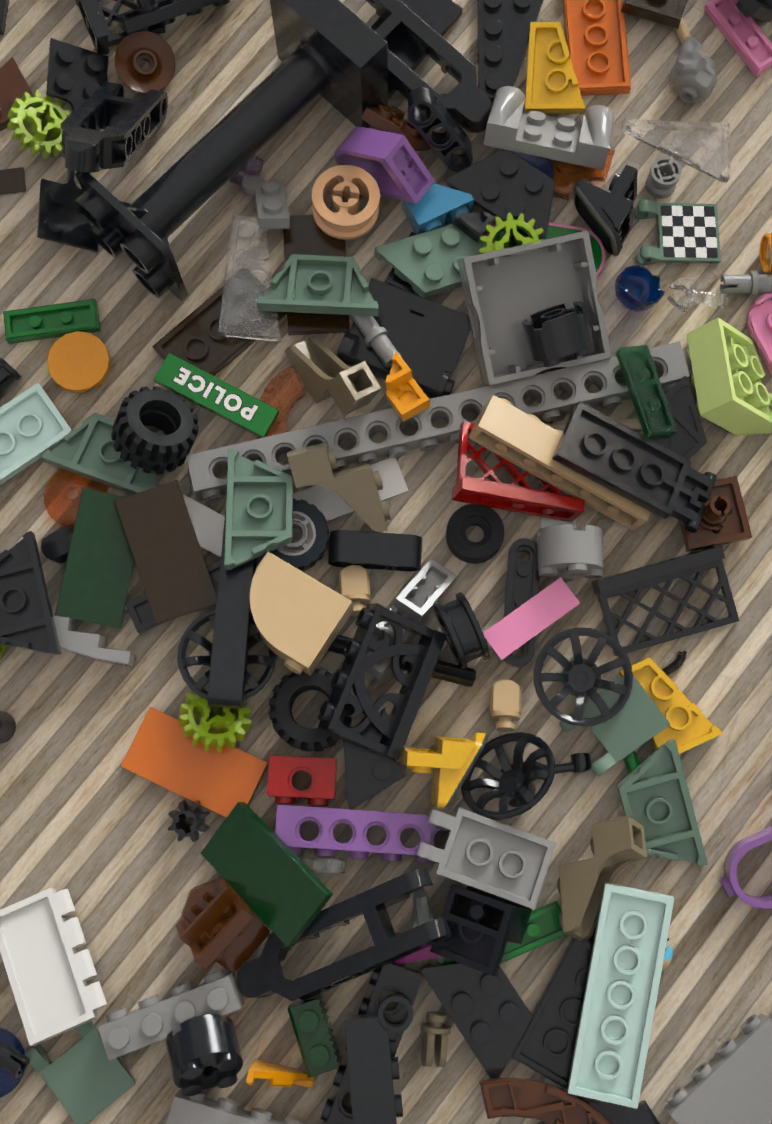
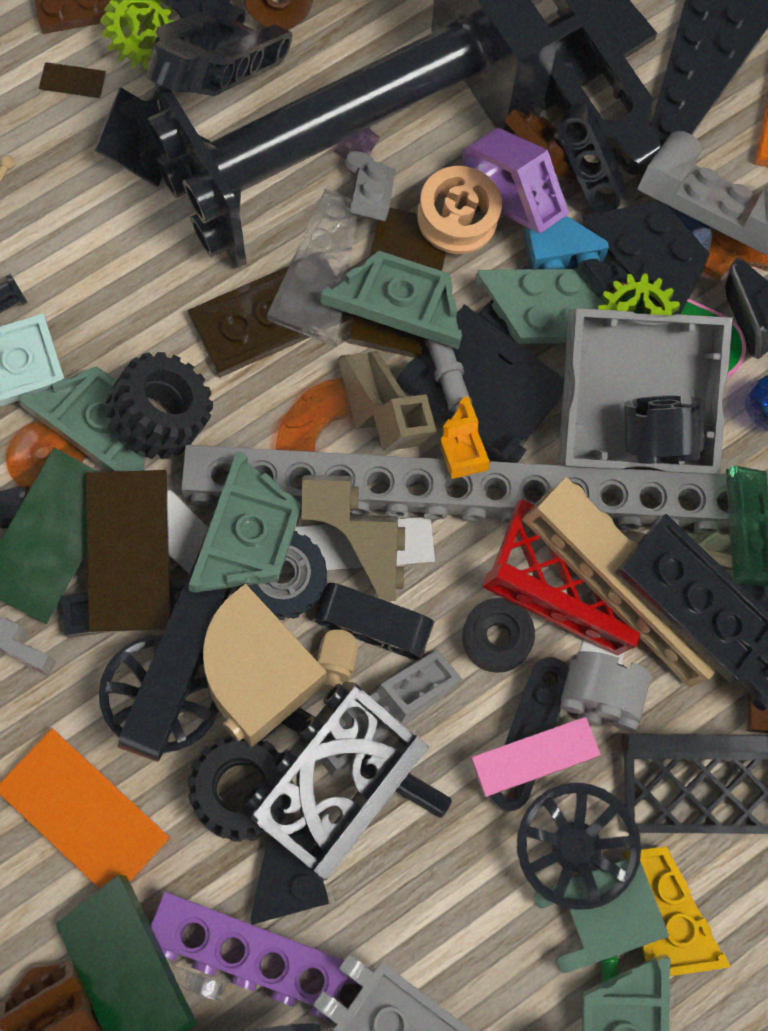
camera: 10 degrees right, 5 degrees down
green tile [3,299,101,344] -> none
light orange tile [47,331,111,394] -> none
green tile [153,353,279,438] -> none
black gear [168,800,210,842] -> none
lime gear [179,690,252,753] -> none
red brick [267,755,337,806] -> none
yellow piece [400,732,488,808] -> none
black wheel [433,592,490,670] -> none
black wheel [461,732,555,820] -> none
tan arm [489,679,522,732] -> none
black piece [523,753,591,774] -> none
yellow wing [525,22,586,114] -> none
black leg [661,651,687,676] -> none

